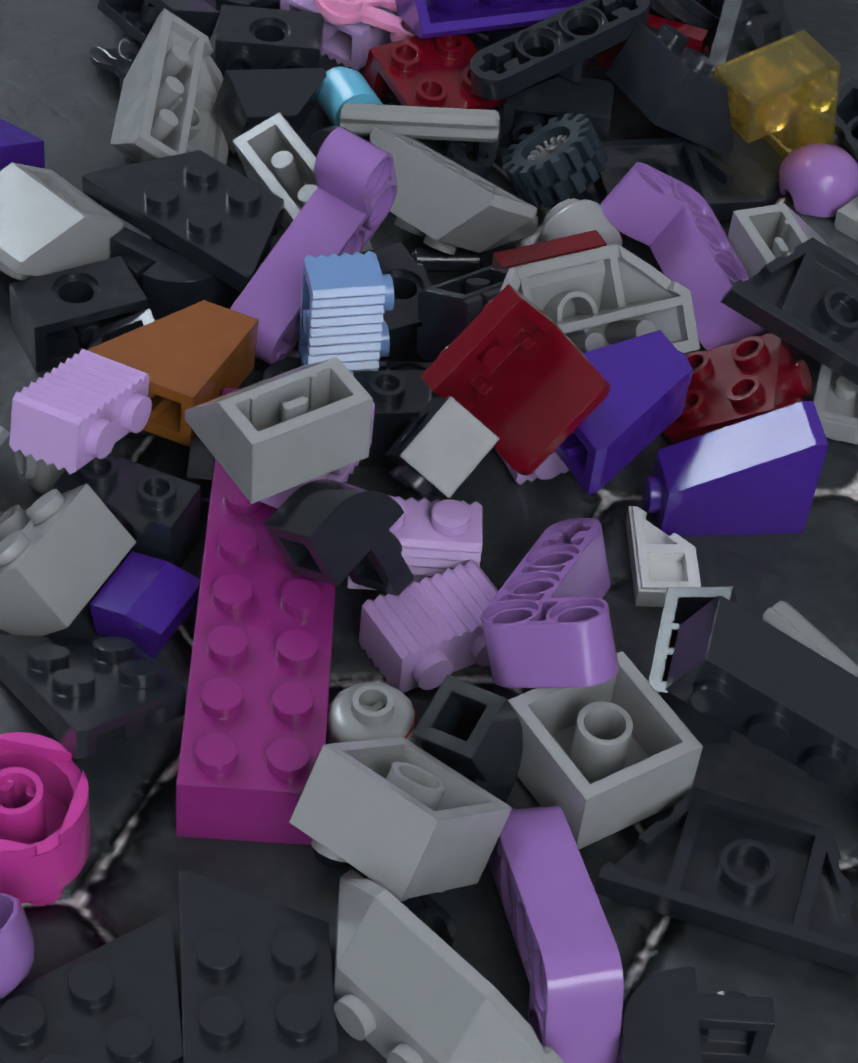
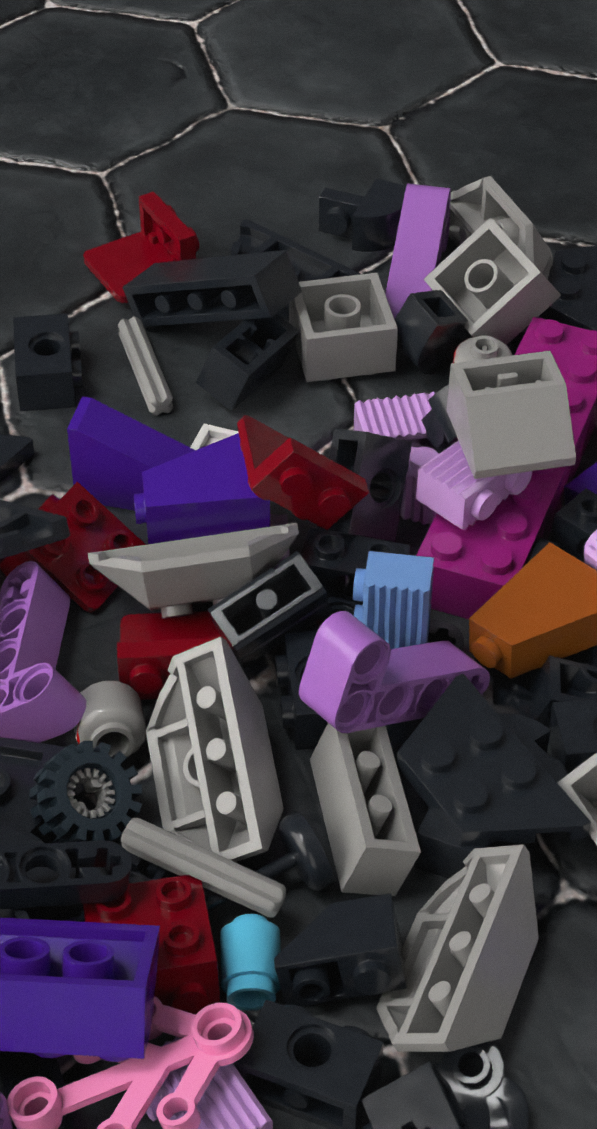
camera: 155 degrees left, 0 degrees up
medium lavender beam [481,518,619,688] -> none

